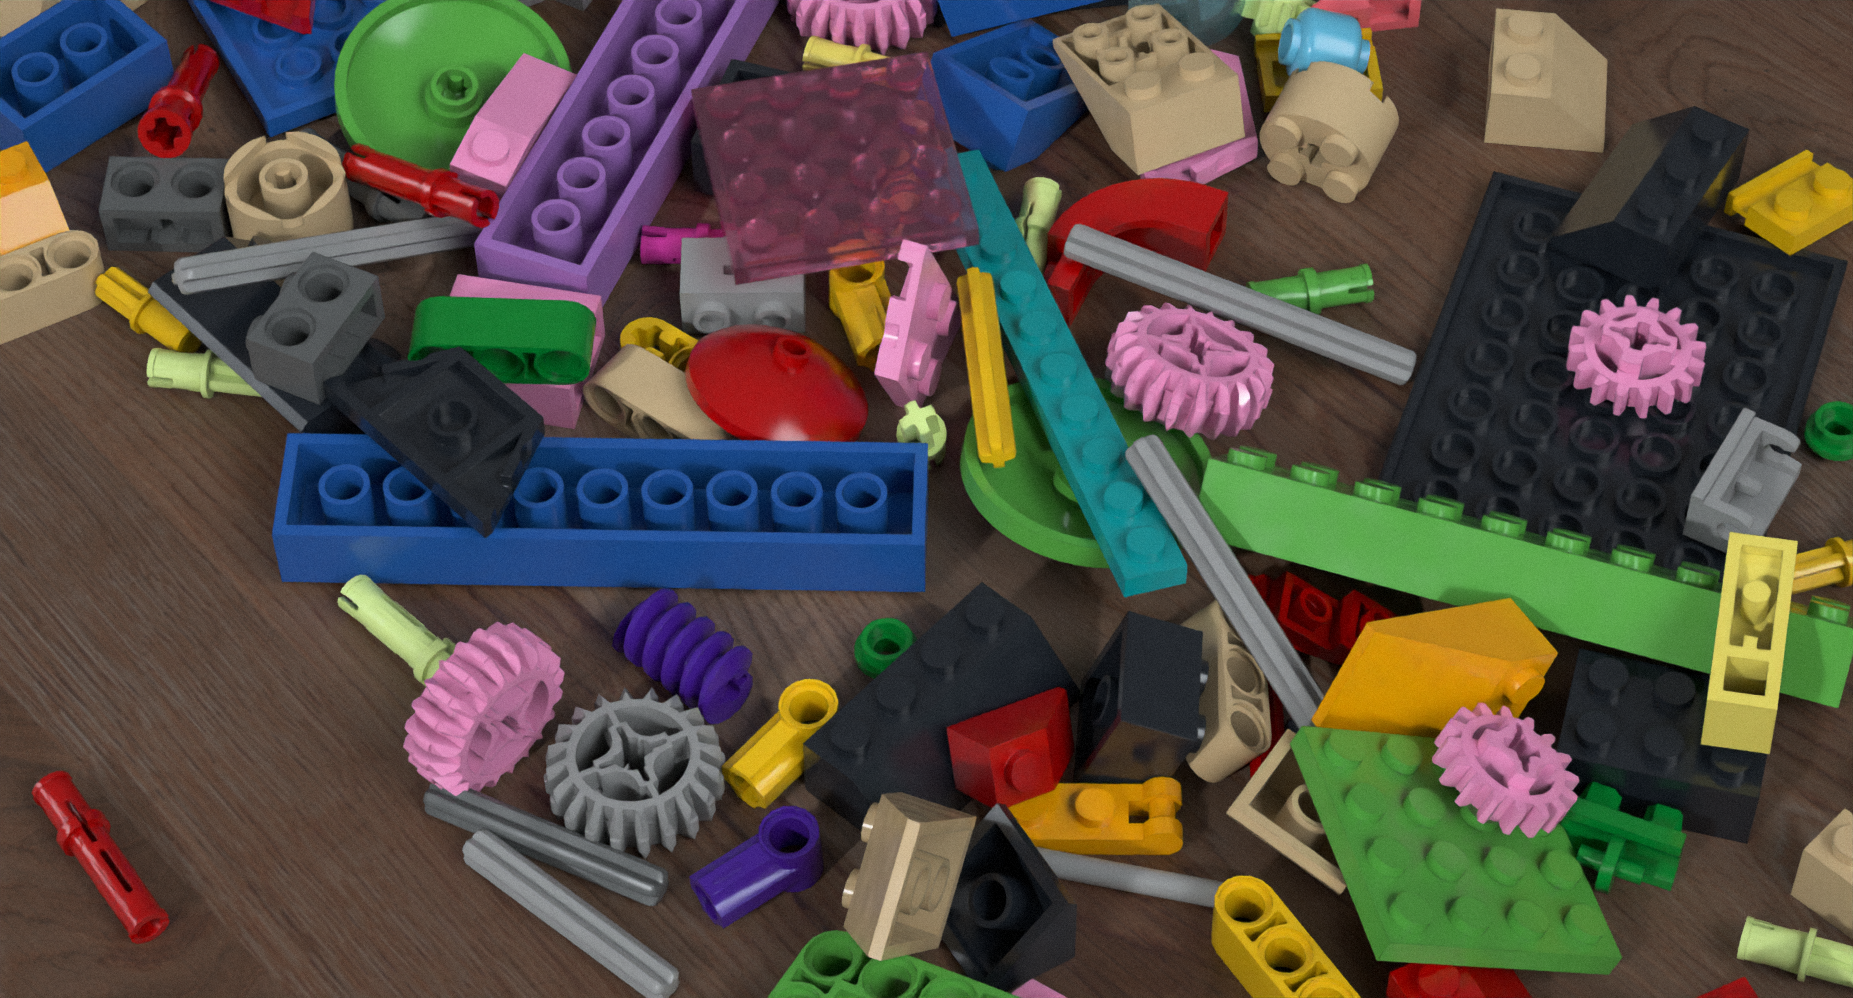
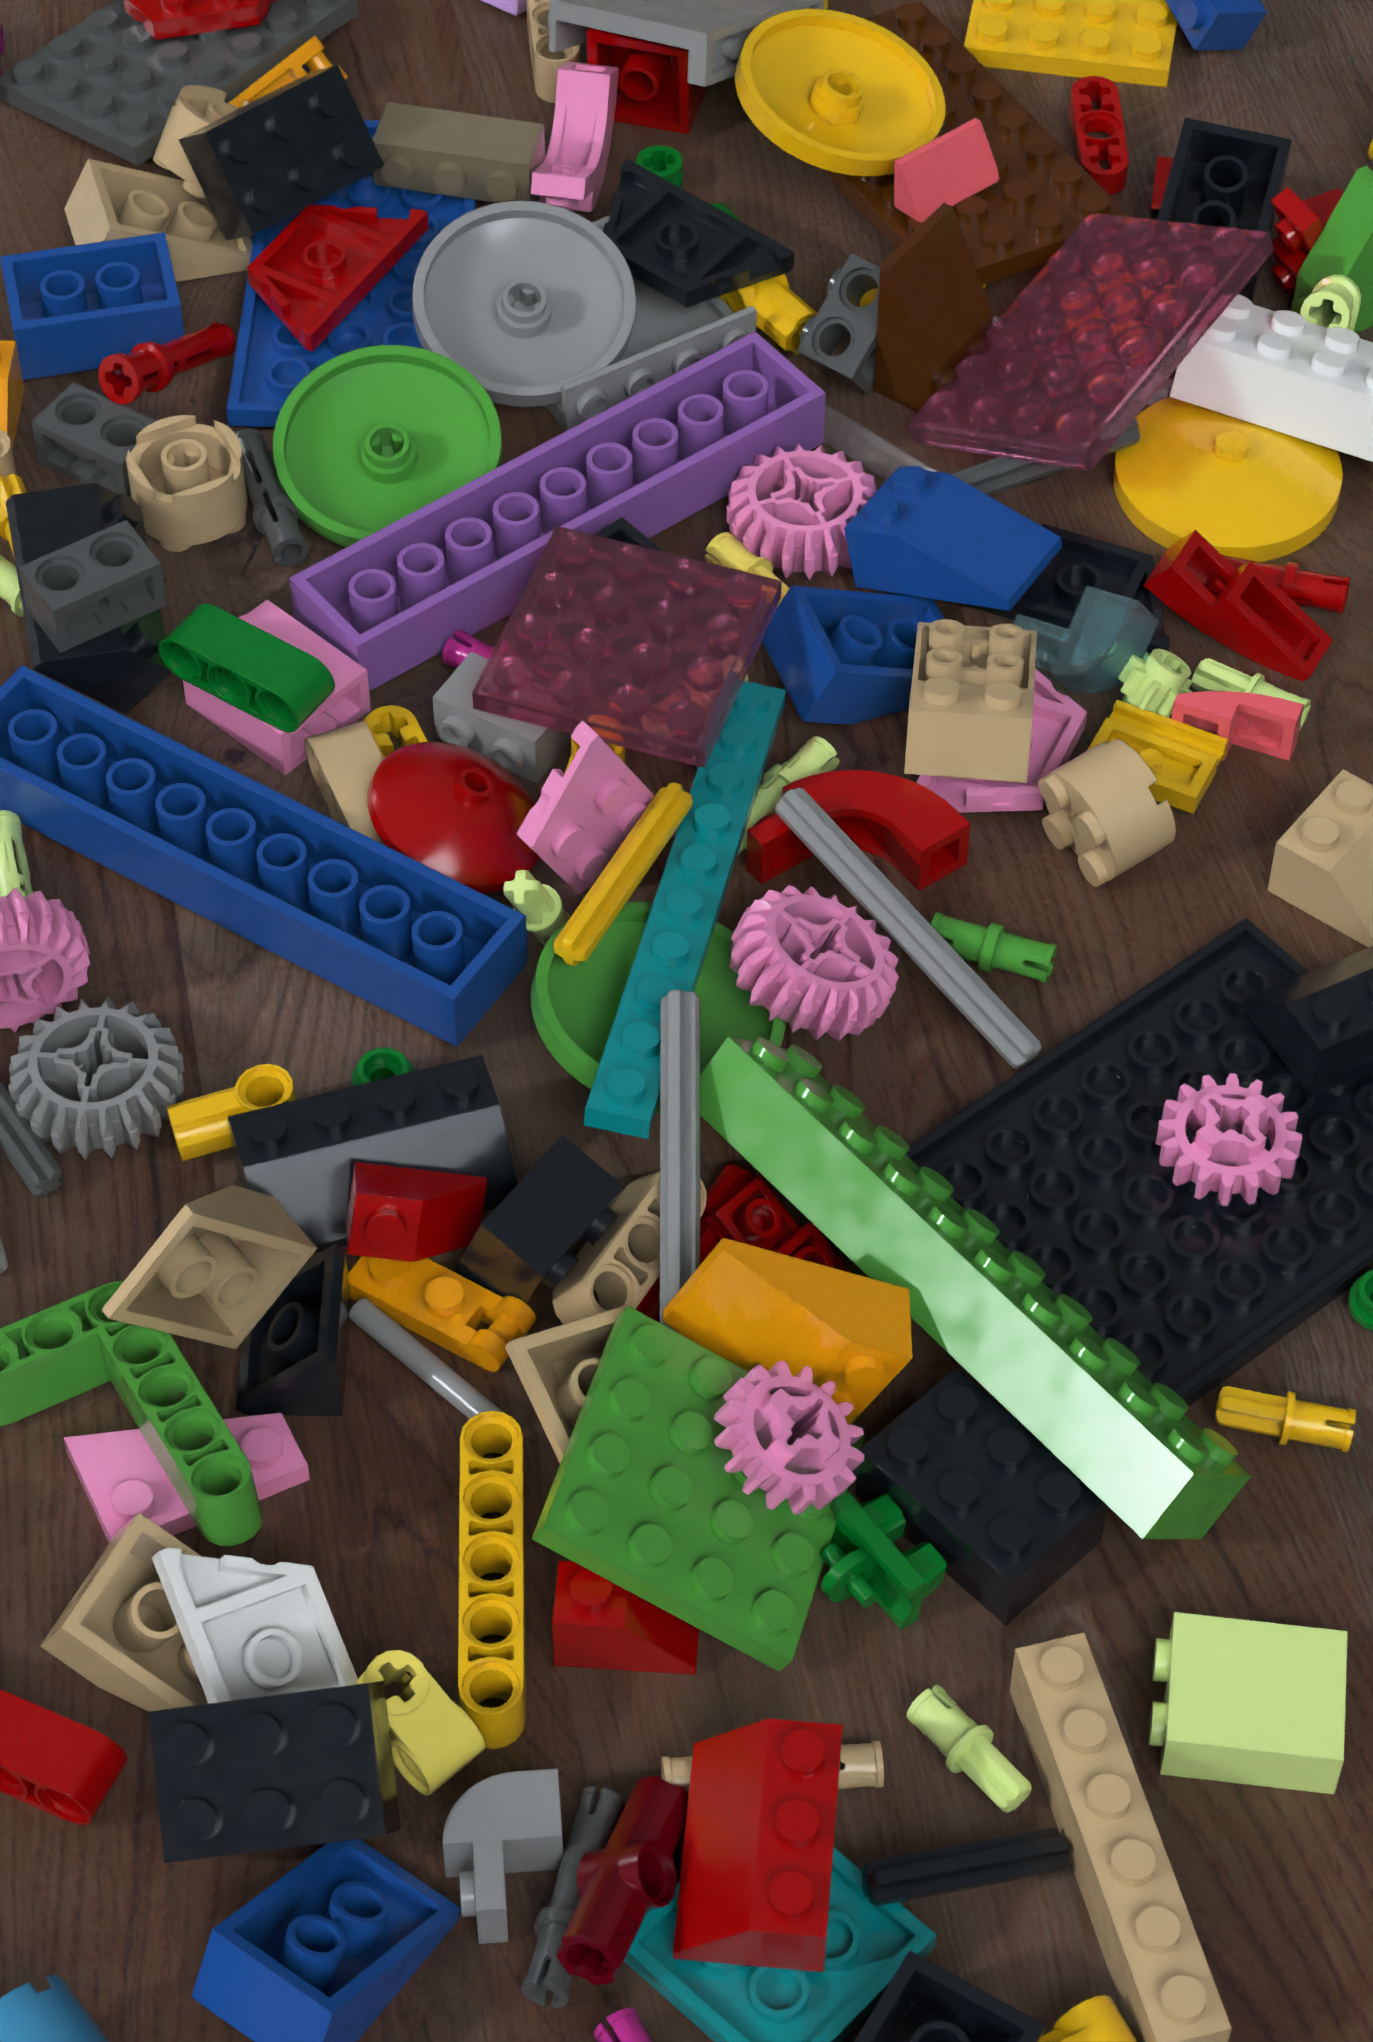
camera: 30 degrees right, 0 degrees up
light grey axle [171,213,483,295] -> none
black wing [323,346,545,538] -> none
red pin [342,143,499,228] -> none
bright pink slope [450,53,577,202] -> none
dark purple piece [612,588,753,724] -> none
dark purple piece [689,806,824,929] -> none
medium azure head [1278,7,1370,77] -> none
light grey hinge [1683,408,1802,553] -> none
light yellow slope [1701,532,1798,754] -> none

